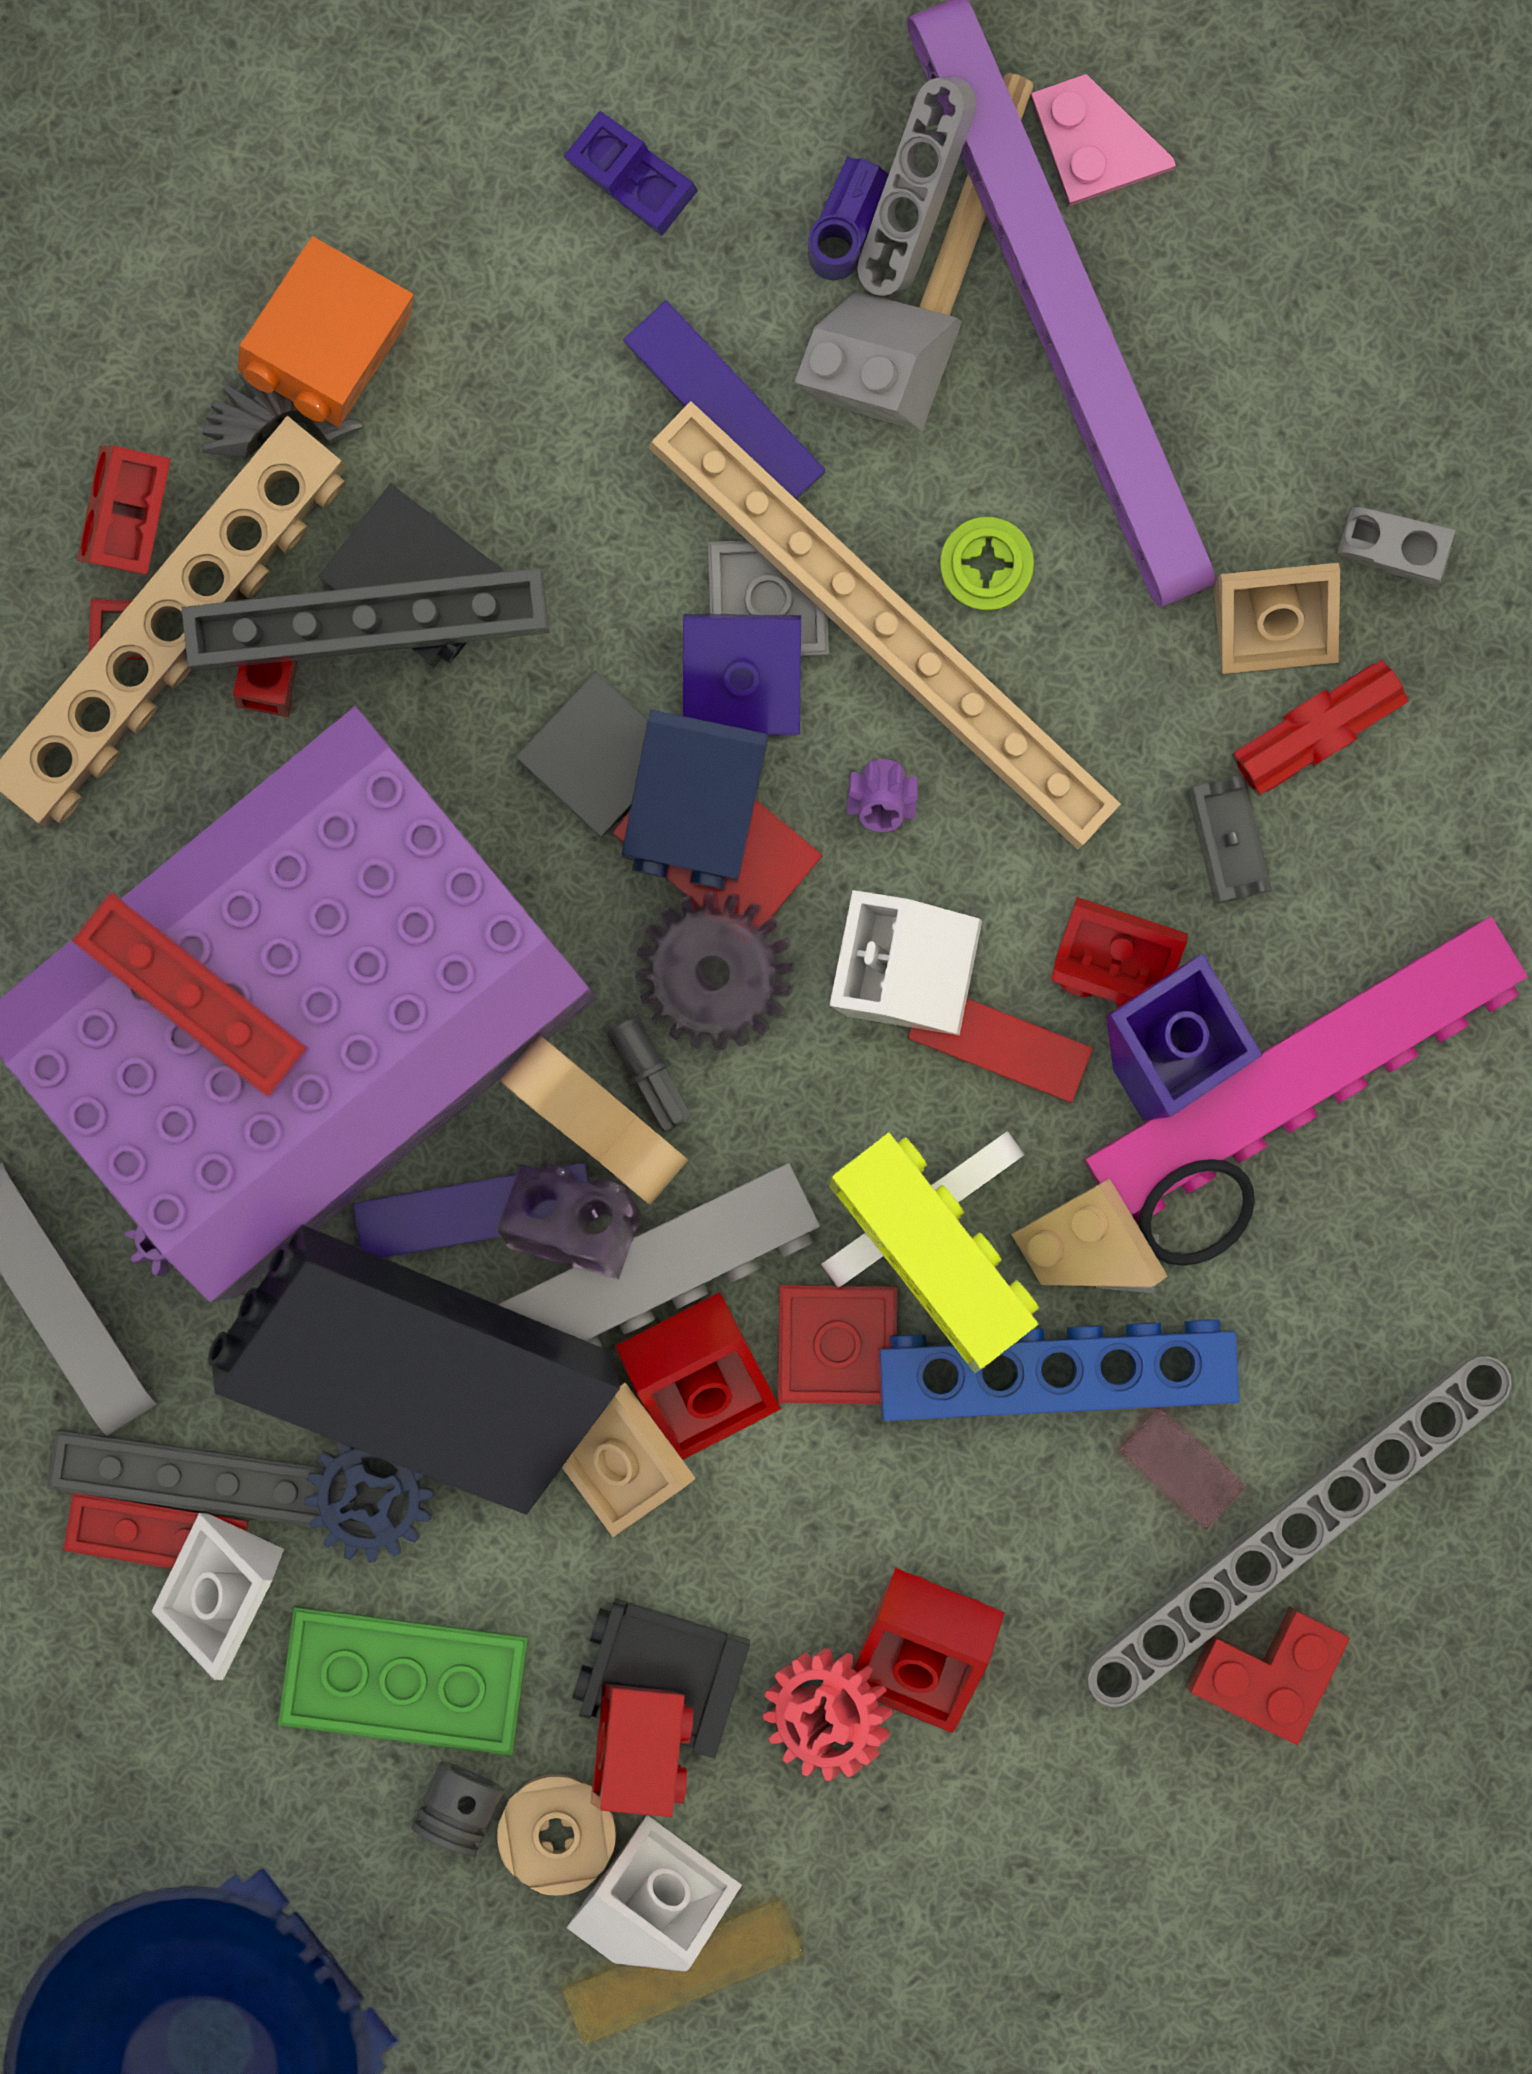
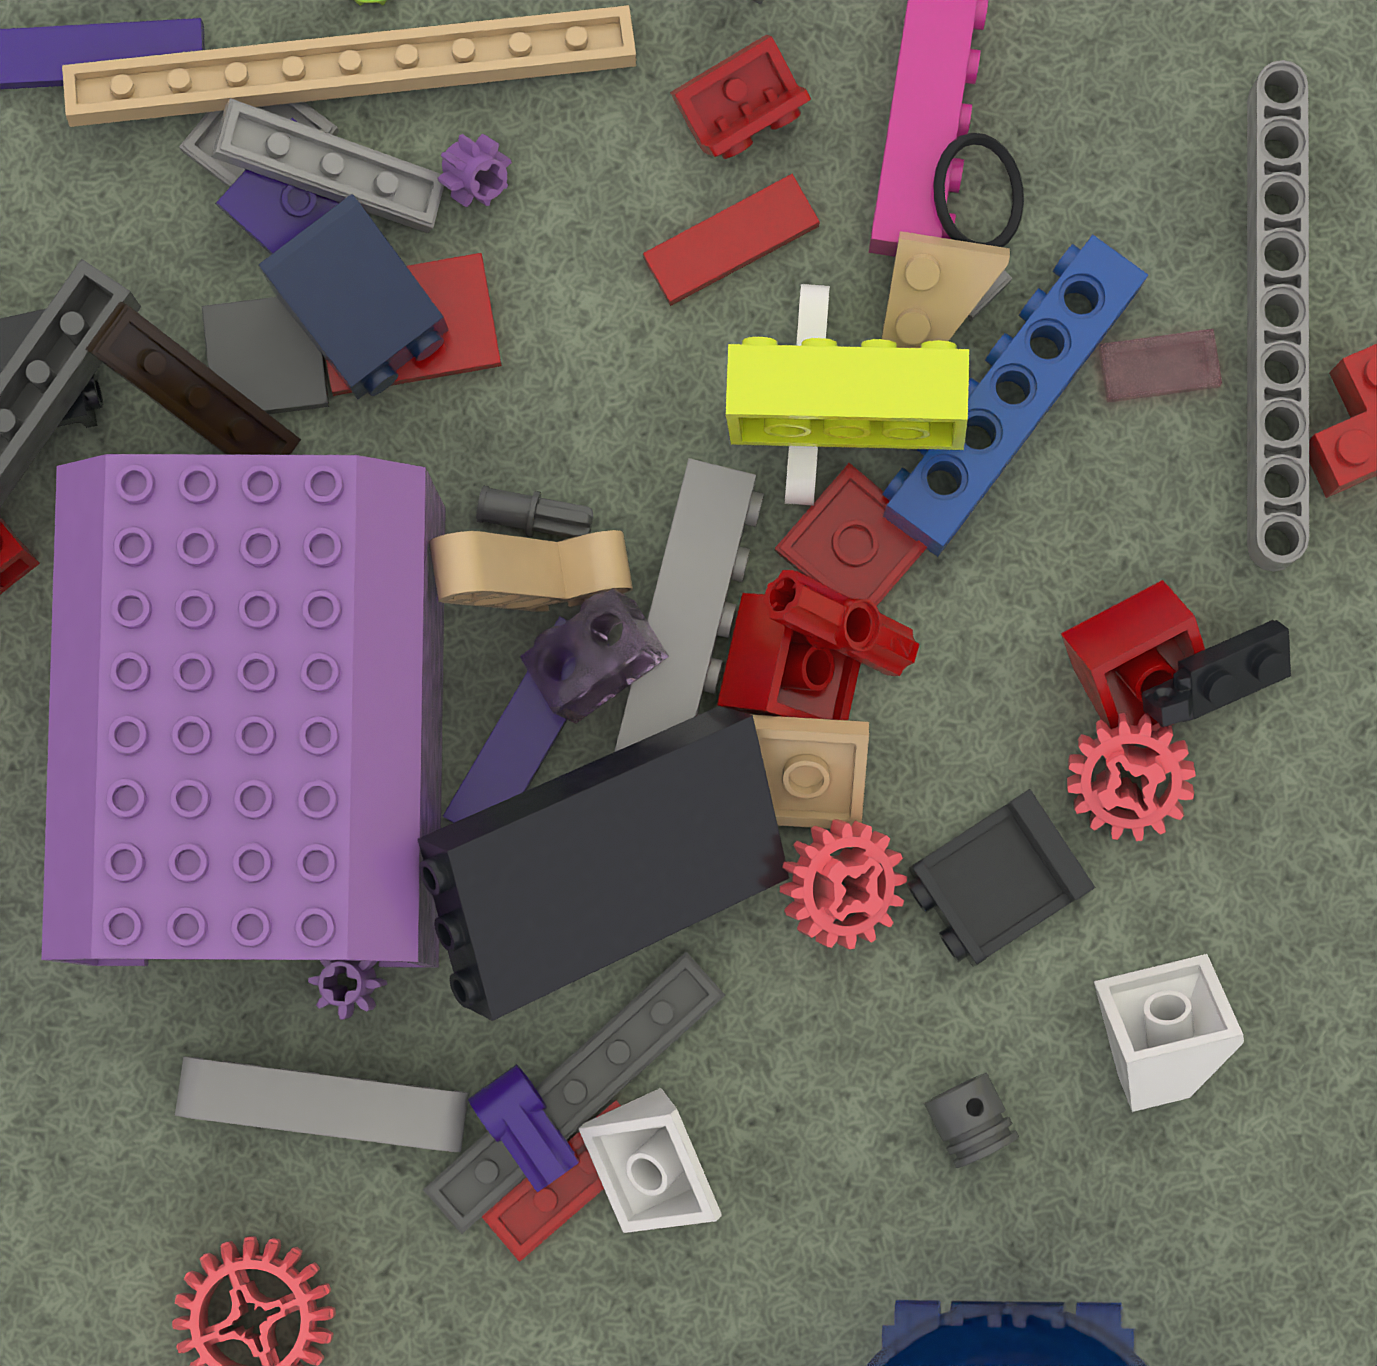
camera: 45 degrees left, 5 degrees down
red tile [72,892,308,1097] -> none
bright green tile [278,1606,528,1756] -> none
dark blue gear [304,1442,435,1562] -> none
tan plate [497,1774,616,1896] -> none
clear yellow tile [562,1897,803,2045] -> none
red brick [590,1684,693,1817] -> none
gear [635,891,795,1051] -> none
white slope [829,890,982,1036] -> none
dark purple slope [1106,953,1262,1121] -> none
none -> dark brown tile [85,302,301,455]
none -> light grey tile [211,98,444,233]
none -> dark purple piece [468,1064,580,1192]
none -> red piece [763,570,920,676]
none -> coral gear [780,819,907,949]
none -> black hinge [1142,620,1291,727]

